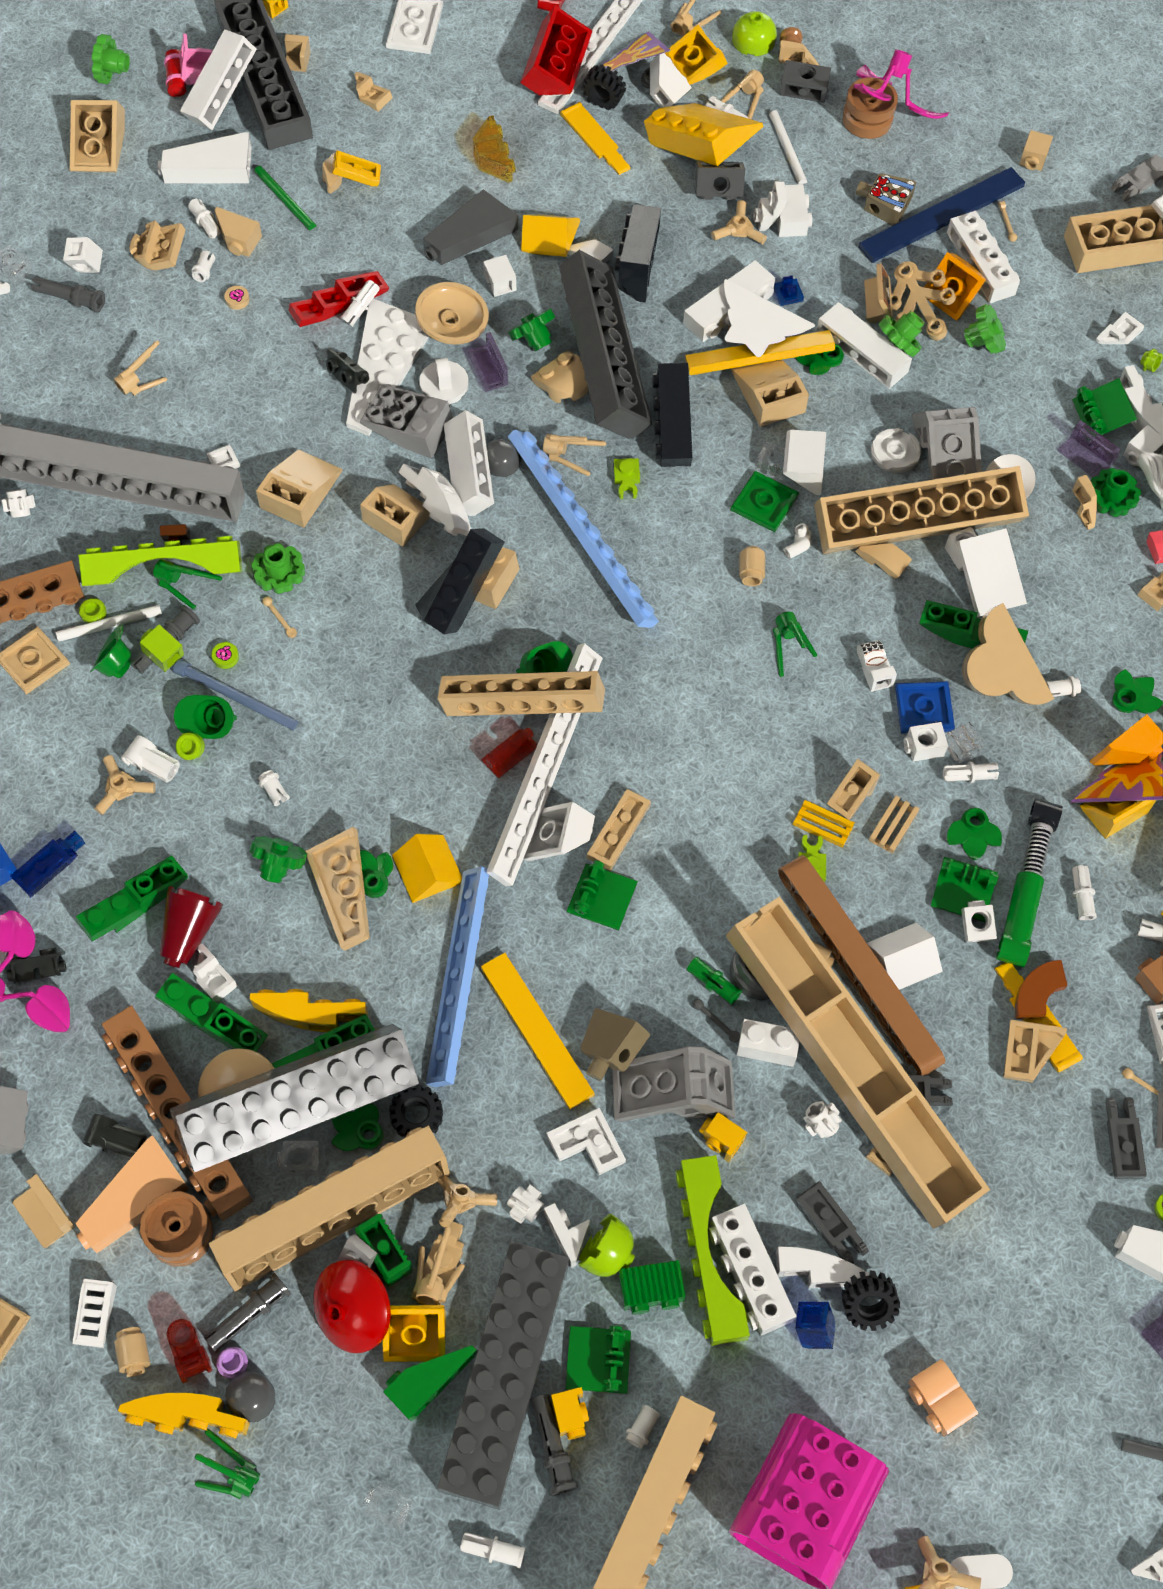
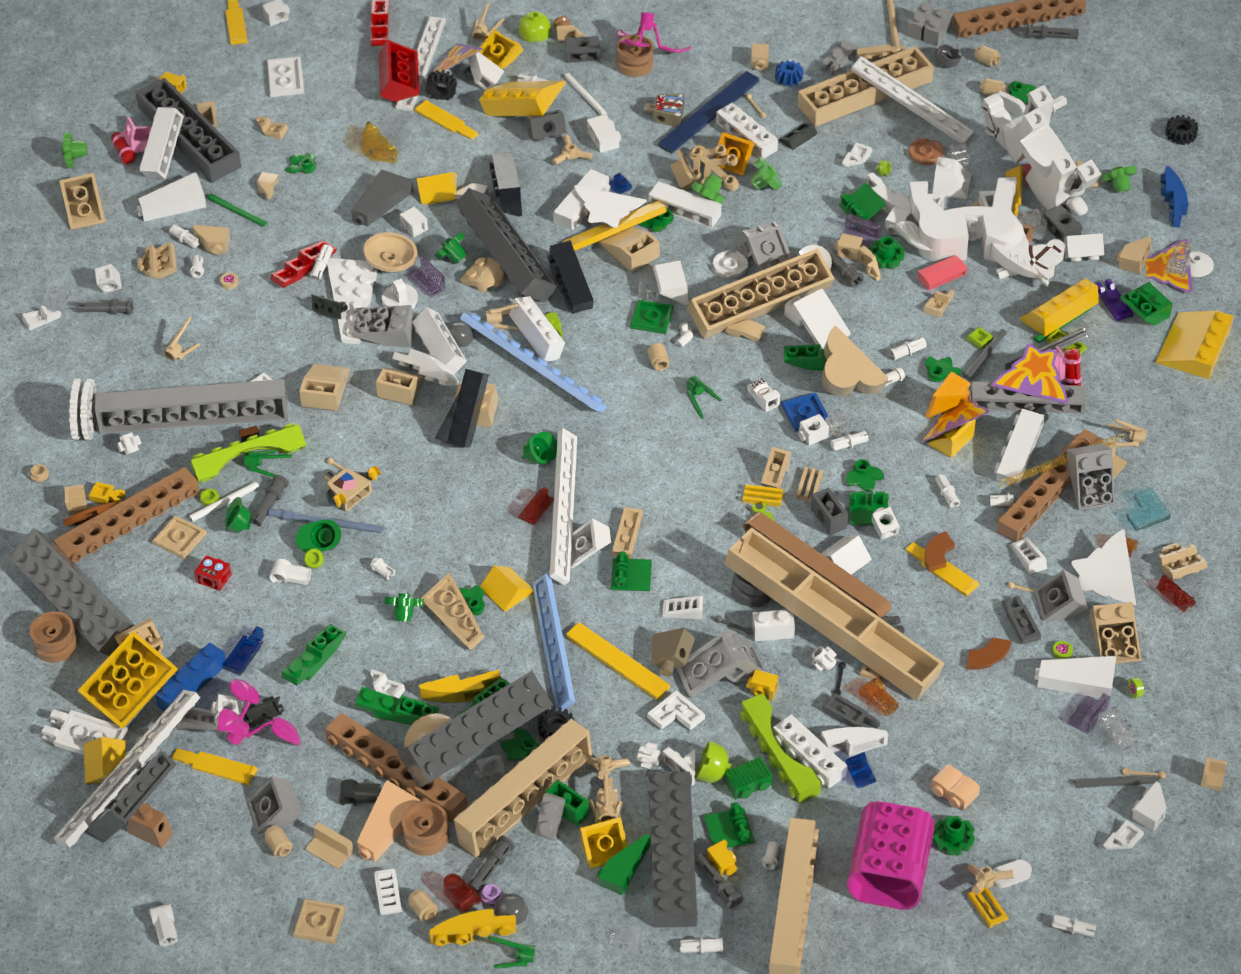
camera: 15 degrees left, 15 degrees down
tan piece [94,755,156,815] -> none
lime brick [140,624,184,672] -> none
dark red cone [160,886,223,968] -> none
lime tile [211,642,239,669] -> none
bright green plant [251,543,305,594] -> none
red dish [313,1259,391,1354] -> none
yellow tile [332,150,381,186] -> none
tan brick [437,671,605,716] -> none
green pin [686,957,742,1005] -> none
tan plant [721,69,764,119] -> none
white slope [753,181,787,231] -> none
black tyre [841,1270,900,1331] -> none
green piece [996,798,1063,968] -> none
tan wing [1003,1020,1067,1083] -> none
none -> red head [194,555,232,591]
none -> green plate [284,152,316,174]
none -> torso [325,466,382,512]
none -> white brick [509,296,565,361]
none -> white slope [662,596,703,619]
none -> blue gear [775,60,804,87]
none -> pearl dark grey slope [779,123,817,150]
none -> dark grey brick [811,487,848,535]
none -> dark grey pin [823,246,864,287]
none -> black hinge [833,662,846,695]
none -> tan brick [835,233,863,261]
none -> clear orange piece [859,678,899,716]
none -> white axle [890,337,926,360]
none -> green plant [933,816,975,856]
none -> dark orange tile [966,637,1012,670]

